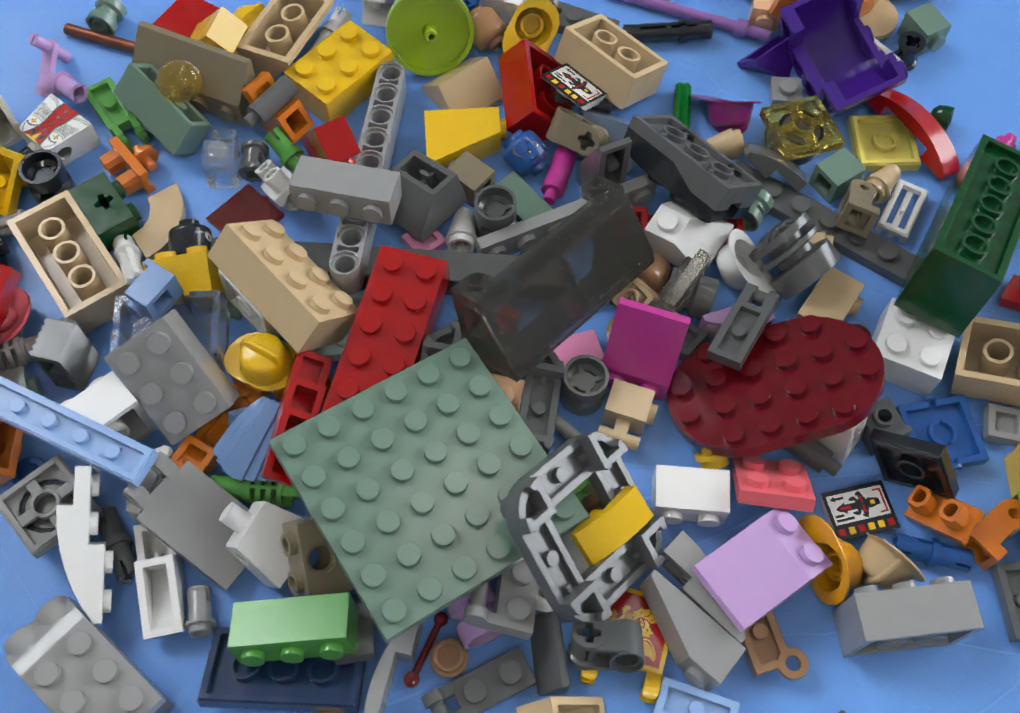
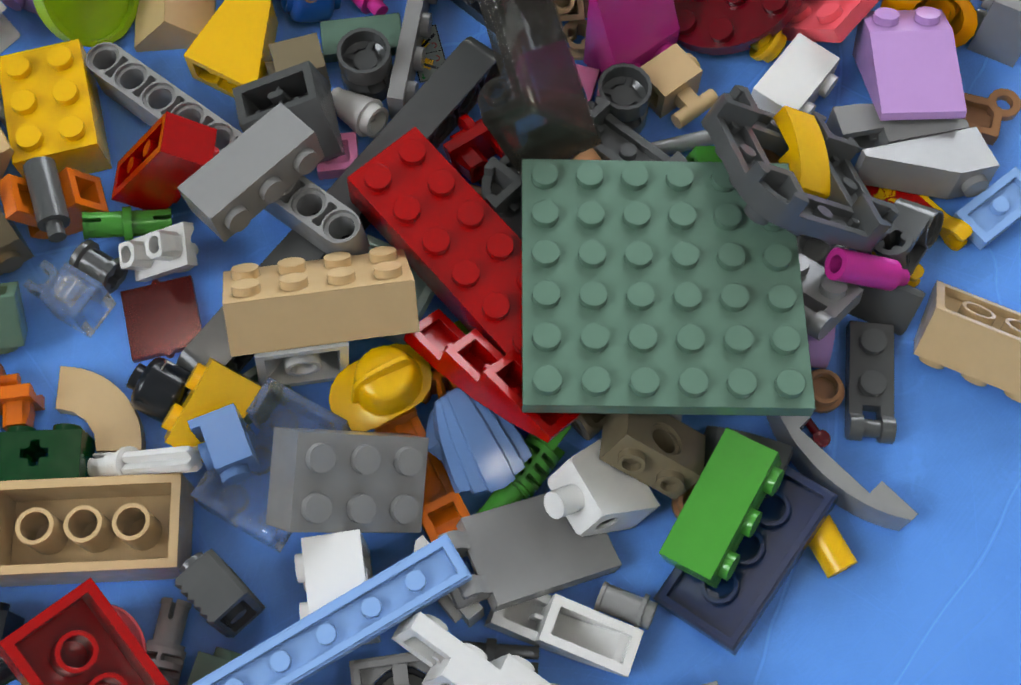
camera: 55 degrees left, 5 degrees up
none -> dark pink cylinder [824,247,910,291]

